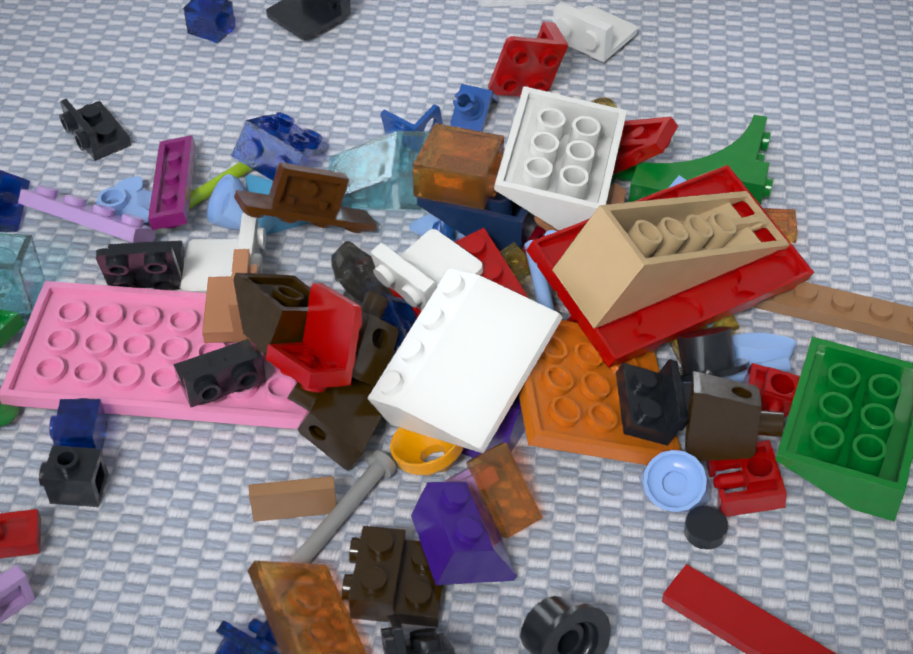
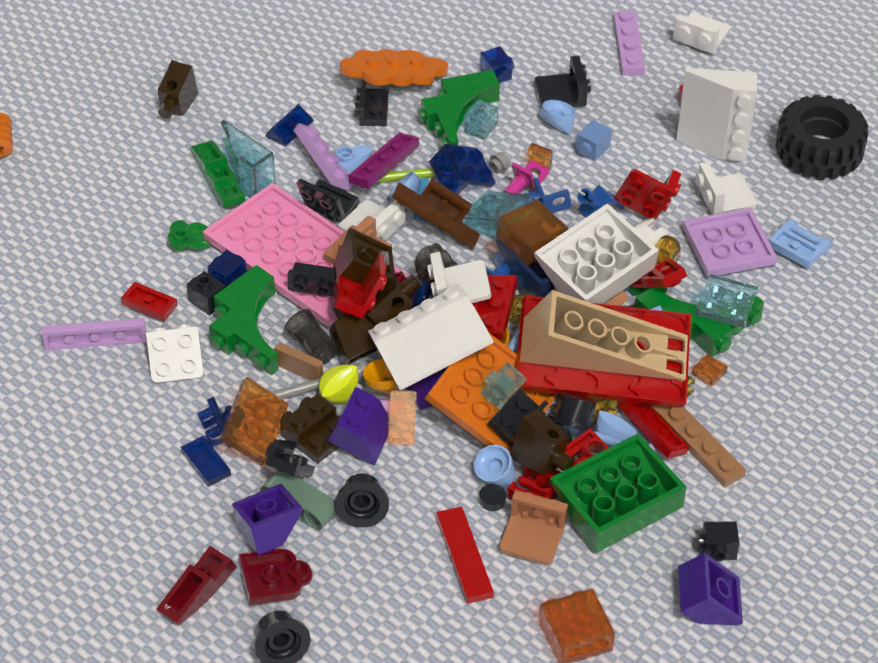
camera: 35 degrees right, 0 degrees up
none -> white bracket [146,325,203,383]
none -> green arch [209,265,279,376]
none -> clear smoke plant [284,309,338,365]
none -> neon yellow piece [318,364,359,405]
none -> orange plate [339,49,449,86]
none -> green arch [418,70,500,160]
none -> clear light blue brick [464,99,499,140]
none -> clear light blue brick [480,362,527,410]
none -> light grey plate [489,152,510,174]
none -> nougat bracket [499,490,568,565]
none -> dark pink bracket [503,160,550,201]
none -> clear orange tile [527,143,553,171]
none -> light blue piece [539,100,576,134]
none -> medium blue brick [576,120,612,161]
none -> red tile [613,400,690,459]
none -> lavender plate [682,208,777,278]
none -> clear light blue plate [695,274,759,328]
none -> light blue plate [768,219,833,269]

